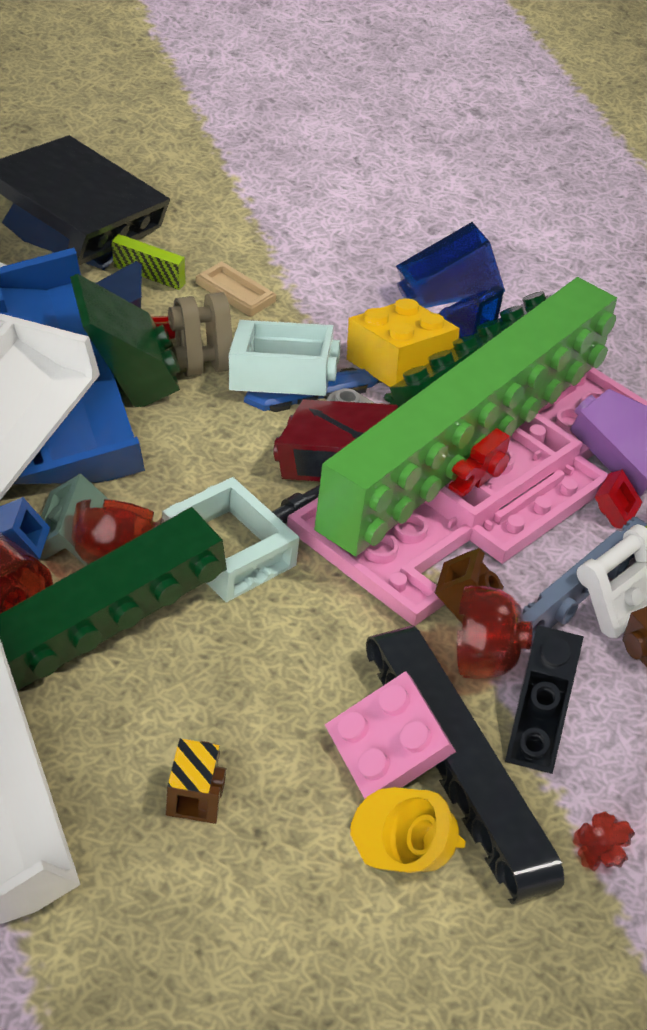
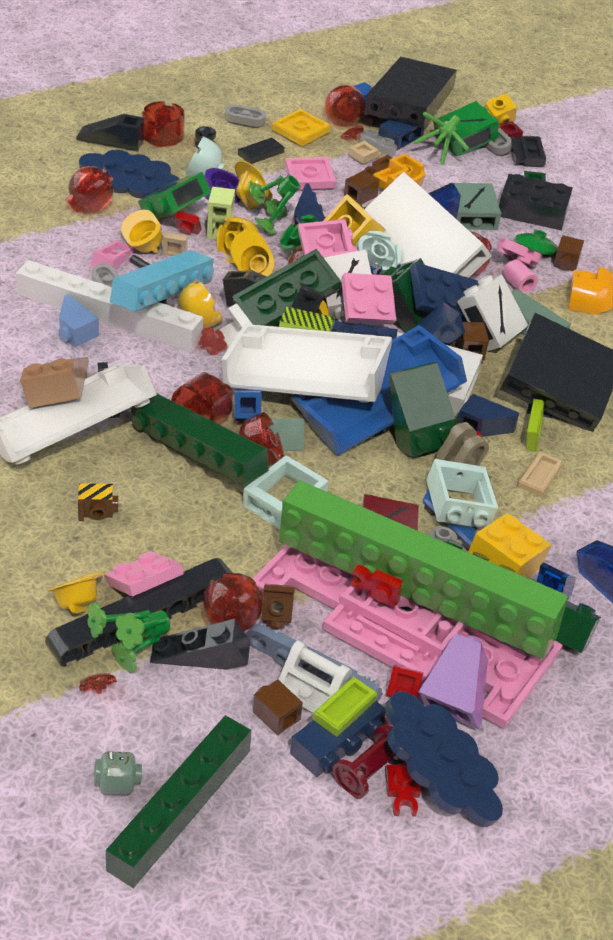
camera: 80 degrees right, 0 degrees up
none -> bright green plant [88,602,170,673]

